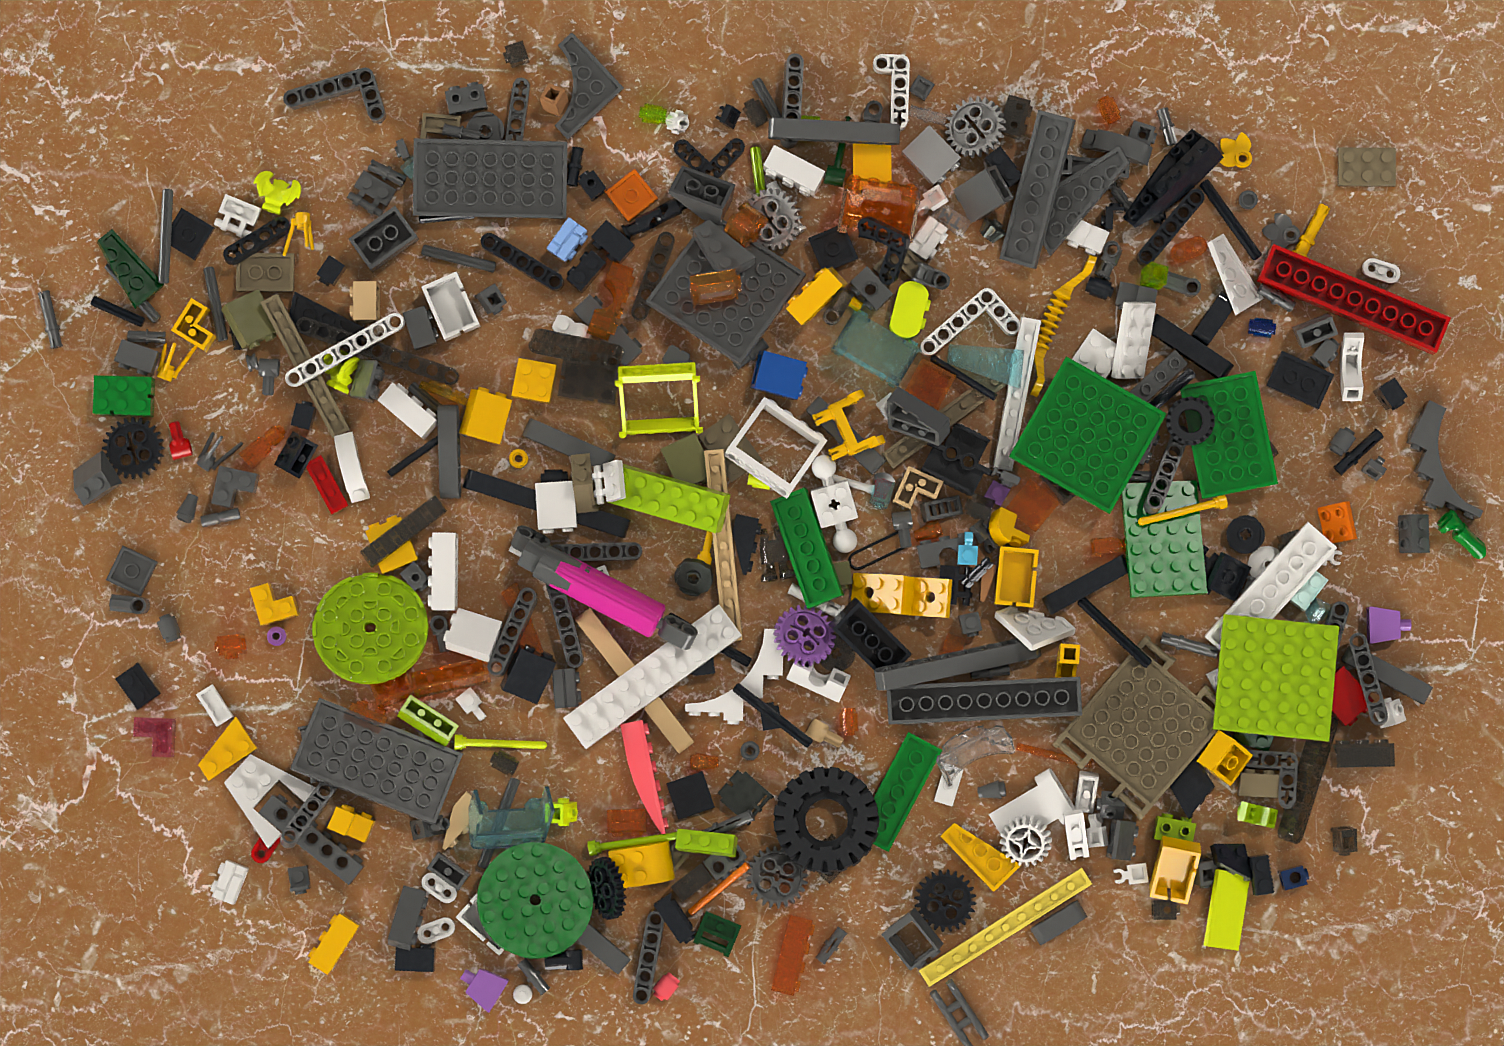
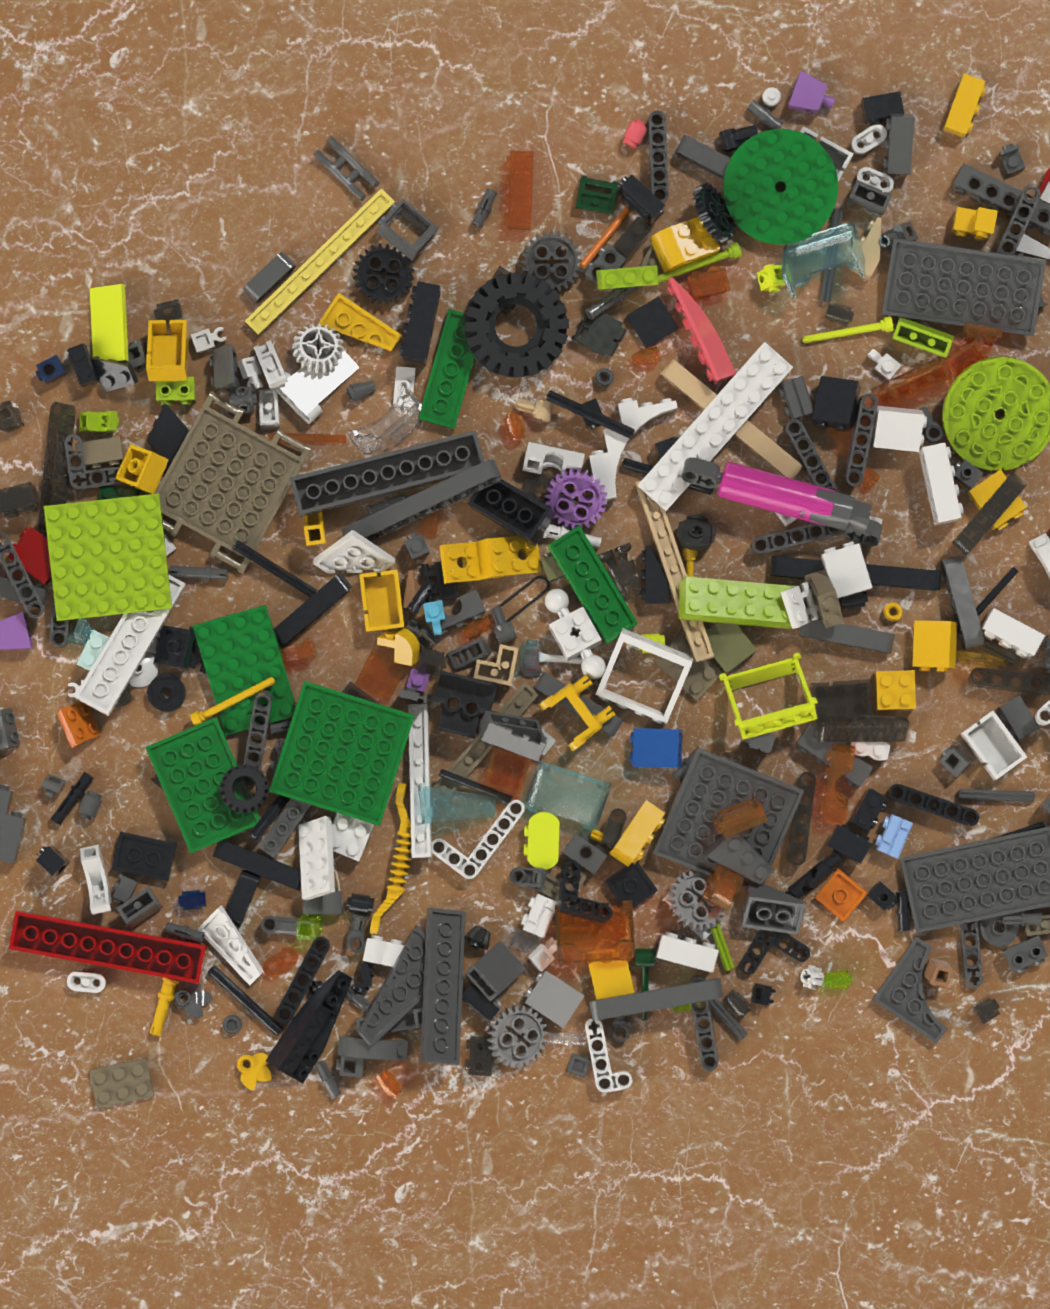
camera: 170 degrees right, 0 degrees up
none -> black brick [399,281,441,366]

